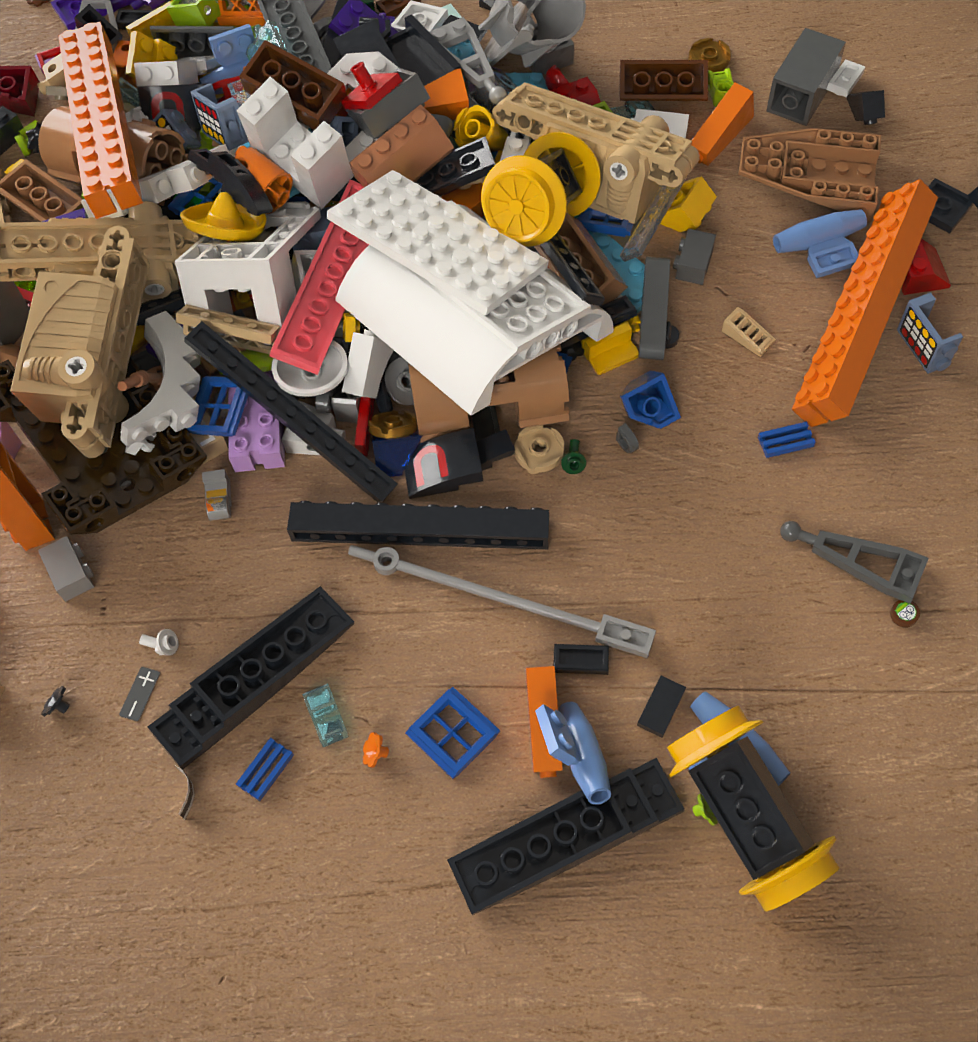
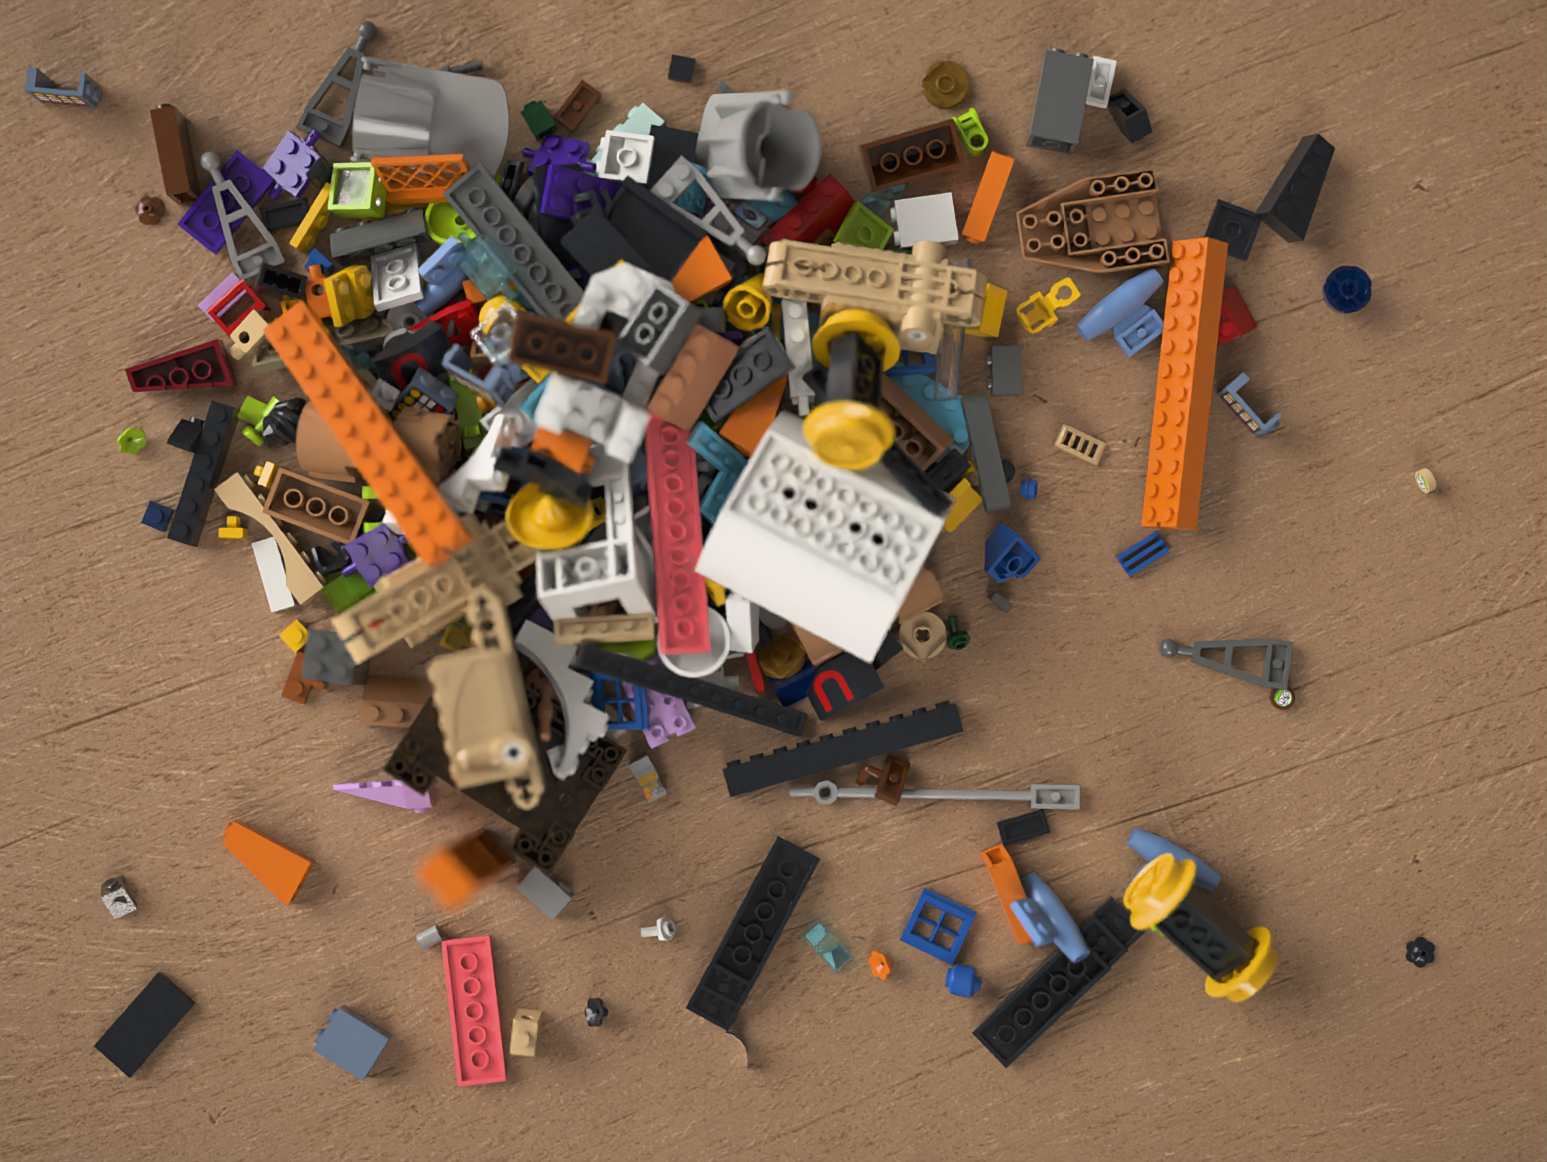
camera: 20 degrees left, 25 degrees up
dark grey sticker [119,667,160,721] -> none
white brick [134,60,198,86] -> none
blue tile [236,738,294,801] -> none
white plate [327,170,549,315] -> none
red tile [341,62,402,109] -> none
black tile [637,676,686,738] -> none
none -> reddish brown plate [856,754,911,806]
none -> blue head [945,964,982,998]
none -> yellow piece [1016,277,1080,334]
none -> blue plate [1020,477,1038,500]

